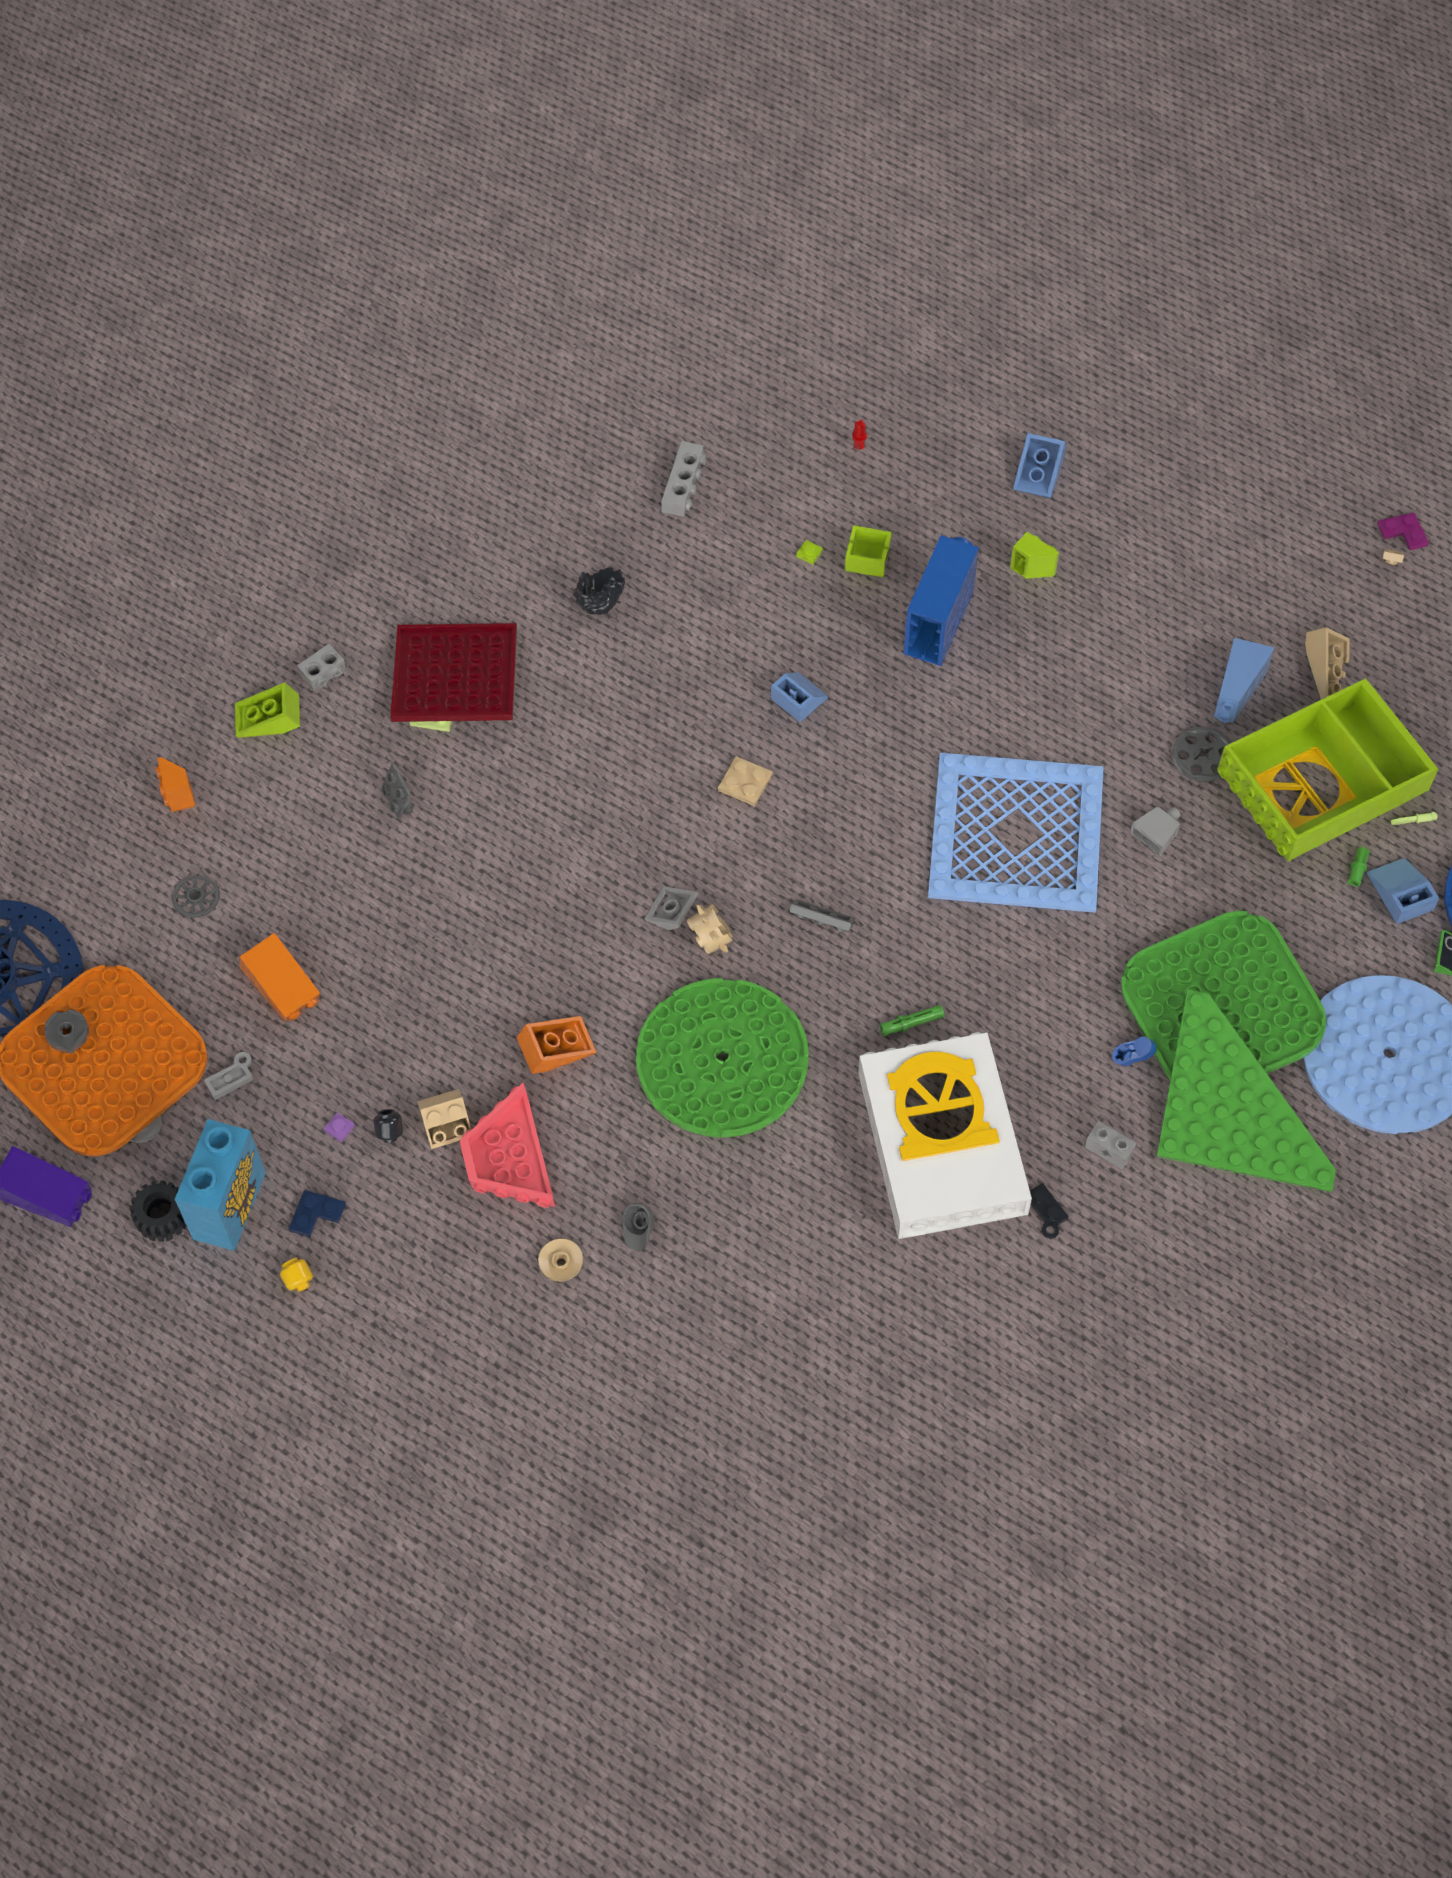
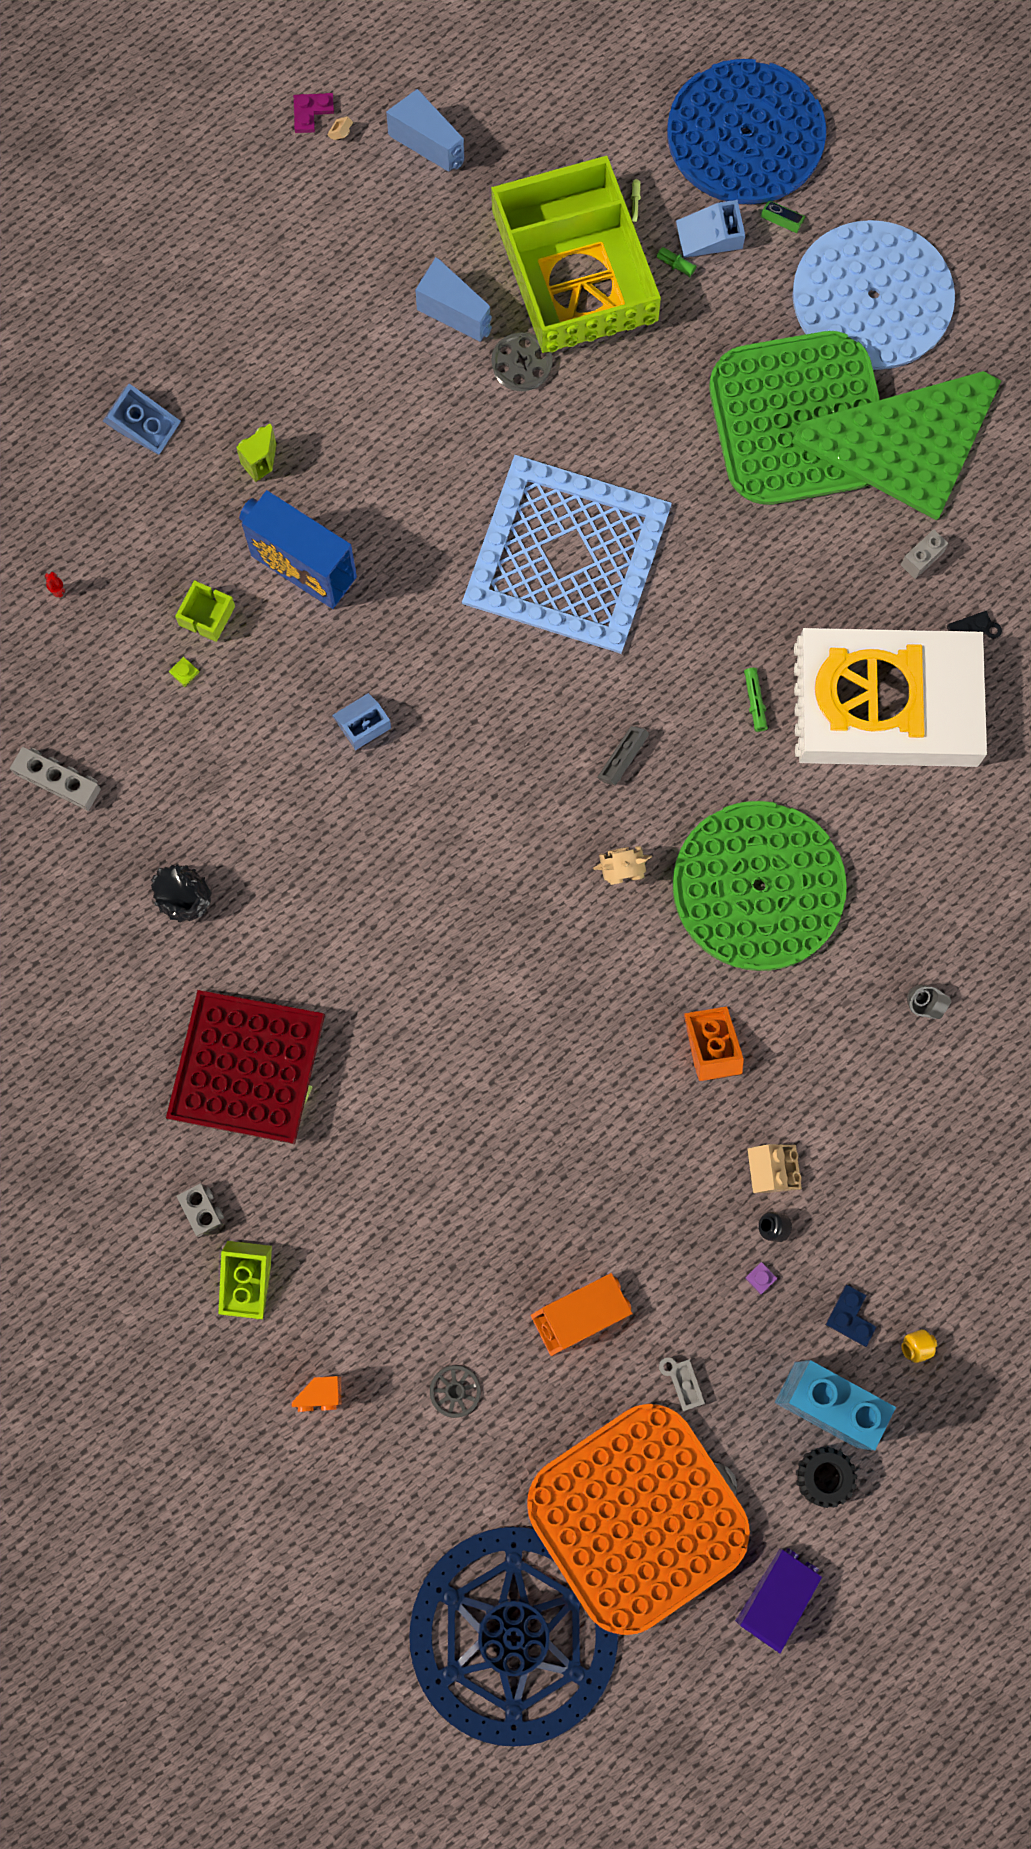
camera: 80 degrees left, 15 degrees up
dark grey plate [44,1010,90,1053] -> none
dark grey hinge [381,762,413,819] -> none
coral piece [460,1083,556,1208] -> none
tan dish [538,1239,583,1282] -> none
light grey slope [645,886,698,930] -> none
tan plate [718,756,773,806] -> none
blue piece [1112,1037,1157,1067] -> none
light grey torso [1130,807,1181,856] -> none
tan wedge [1305,627,1349,700] -> none
none -> medium blue slope [386,89,464,172]

